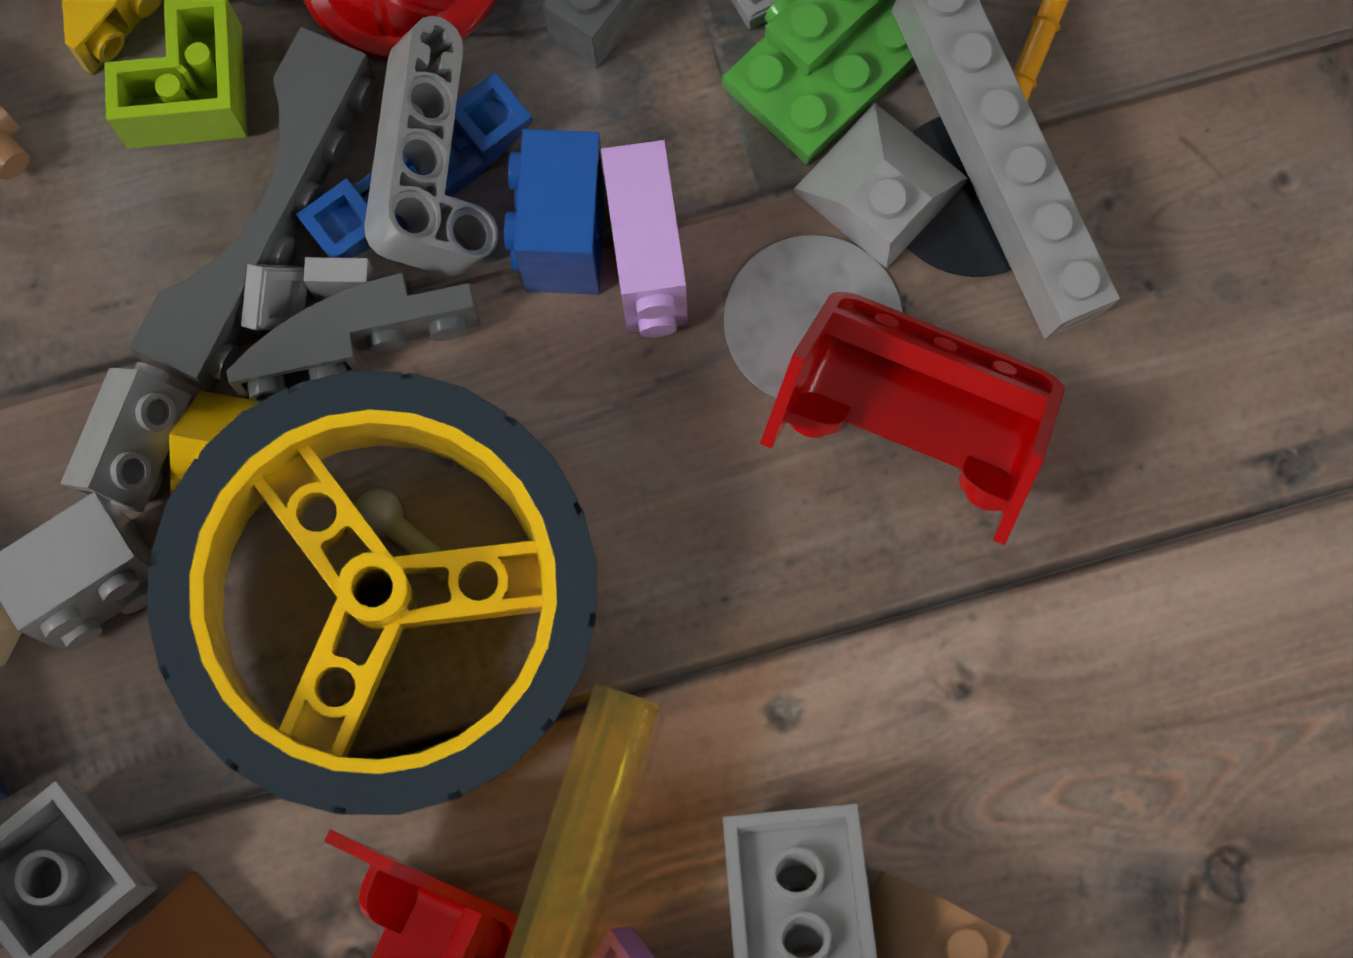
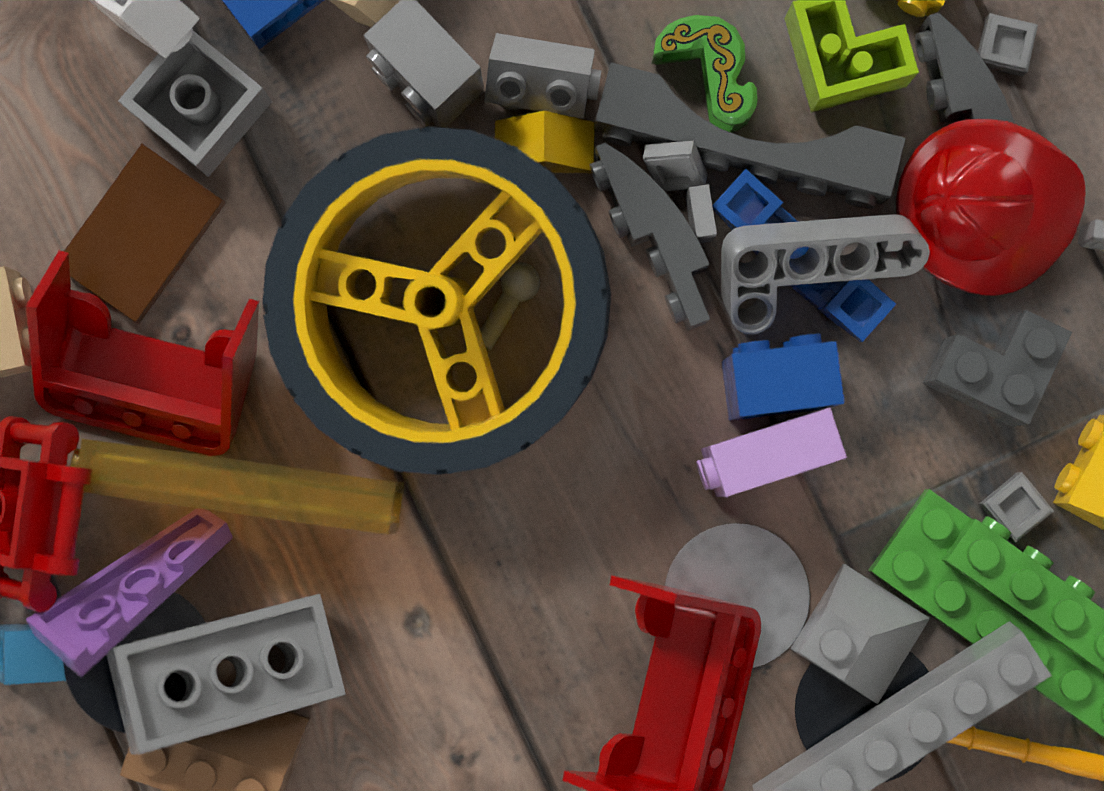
camera: 75 degrees right, 10 degrees up
none -> bright green animal [652,15,758,133]

